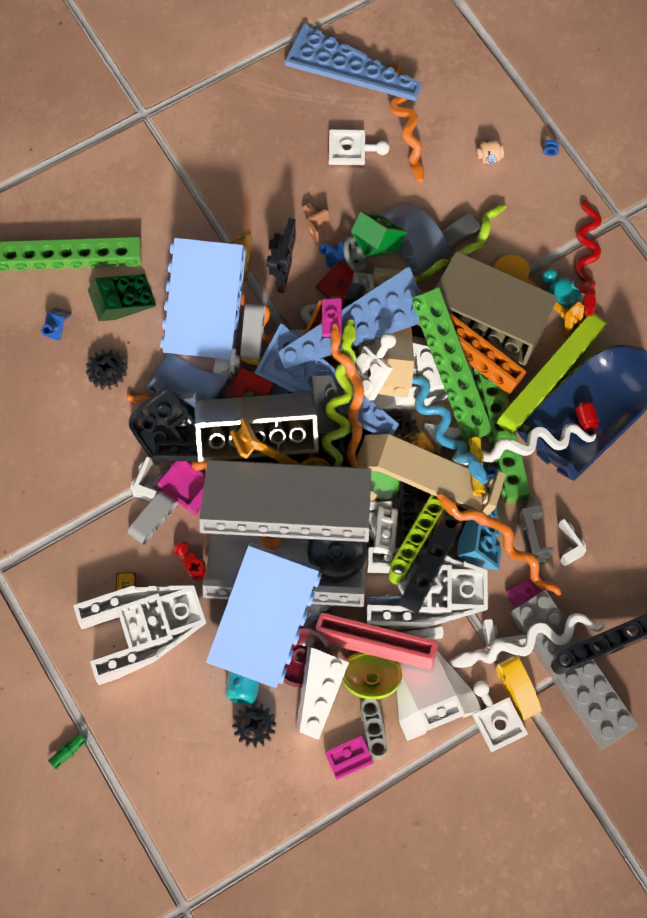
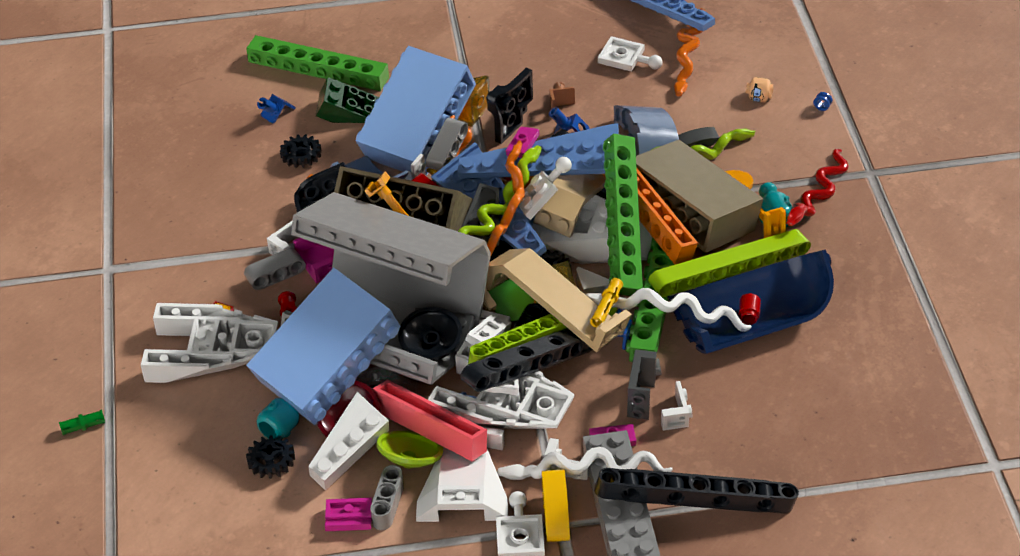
camera: 25 degrees right, 25 degrees down
green piece [343,212,407,272] -> none
dark azure animal [412,376,489,484] -> none
orange animal [436,493,561,596] -> none
dark azure wedge [457,506,501,570] -> none

